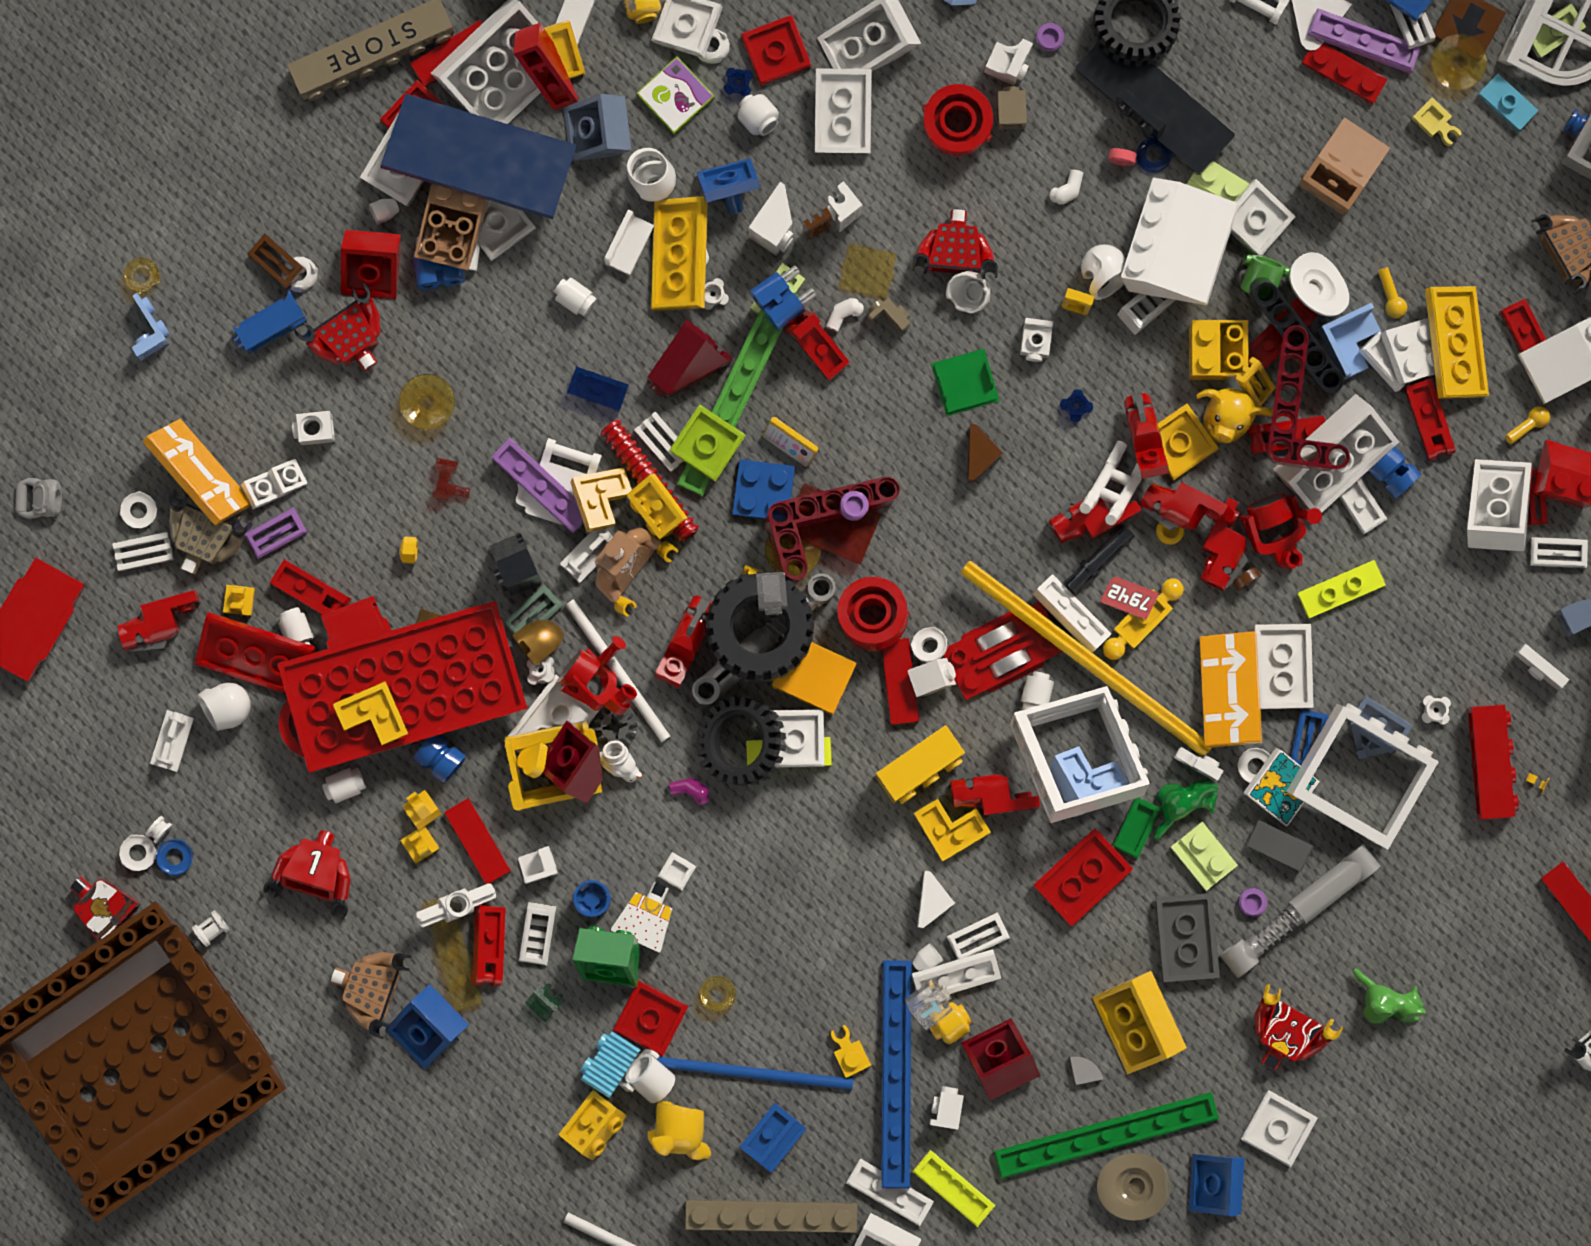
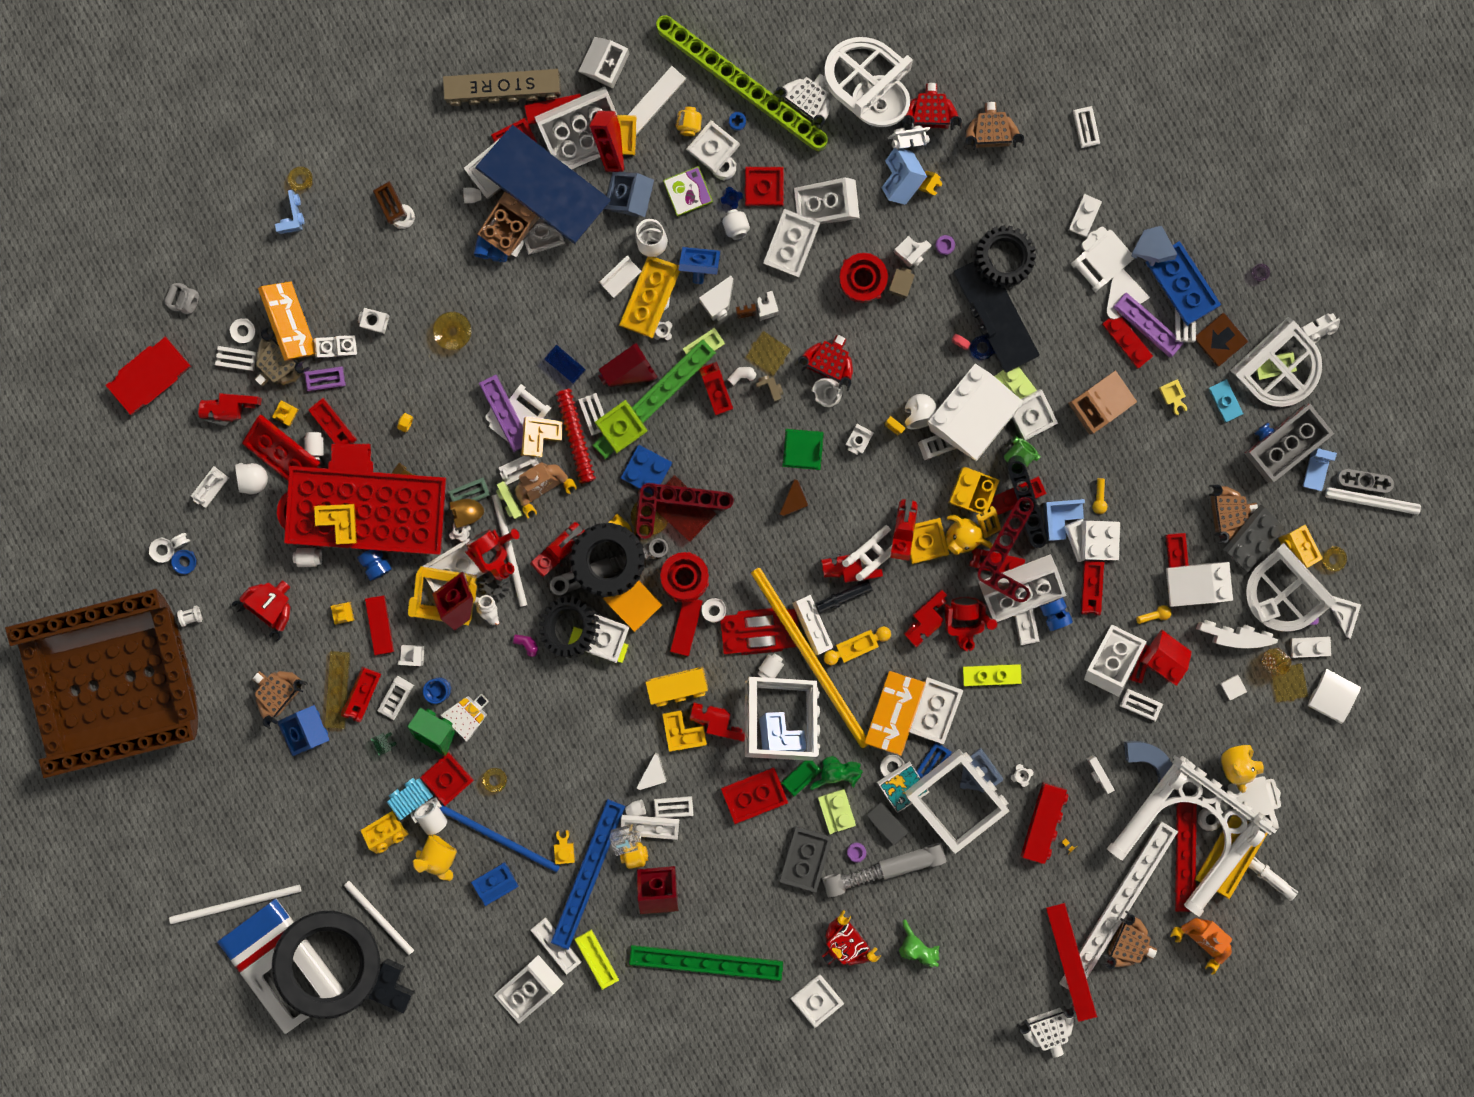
camera: 30 degrees right, 5 degrees up
torso [70,876,141,941] -> none
blue window [232,290,307,354] -> none
red torso [295,283,381,371] -> none
red slope [341,230,401,299] -> none
yellow tile [402,790,442,830] -> none
white axle [415,883,496,928] -> none
clear red piece [432,458,470,500] -> none
black wedge [490,533,542,596] -> none
yellow tile [517,742,548,778] -> none
white brick [554,277,597,317] -> none
yellow bracket [626,474,687,539] -> none
white tile [658,852,696,890] -> none
dark tan brick [685,1199,857,1233] -> none
blue piece [749,266,817,331] -> none
clear brick [756,572,787,615] -> none
slope [762,417,818,468] -> none
medium lavender tile [839,491,869,521] -> none
white brick [908,658,956,697] -> none
white brick [929,1086,964,1130] -> none
white arm [1049,170,1083,205] -> none
clear blue plate [1060,389,1093,423] -> none
light grey tile [1069,1057,1103,1085] -> none
yellow slope [1092,971,1187,1075] -> none
dark tan hat [1097,1153,1170,1221] -> none
sticker [1100,576,1160,620] -> none
red plate [1141,482,1235,531] -> none
yellow tile [1156,523,1184,545] -> none
white plate [1174,747,1223,782] -> none
blue bracket [1189,1154,1245,1216] -> none
reddish brown tile [1233,567,1261,591] -> none
white hat [1289,252,1349,317] -> none
yellow tile [1425,286,1489,399] -> none
clear yellow dish [1431,34,1487,90] -> none
none -> yellowish green plate [496,481,523,519]

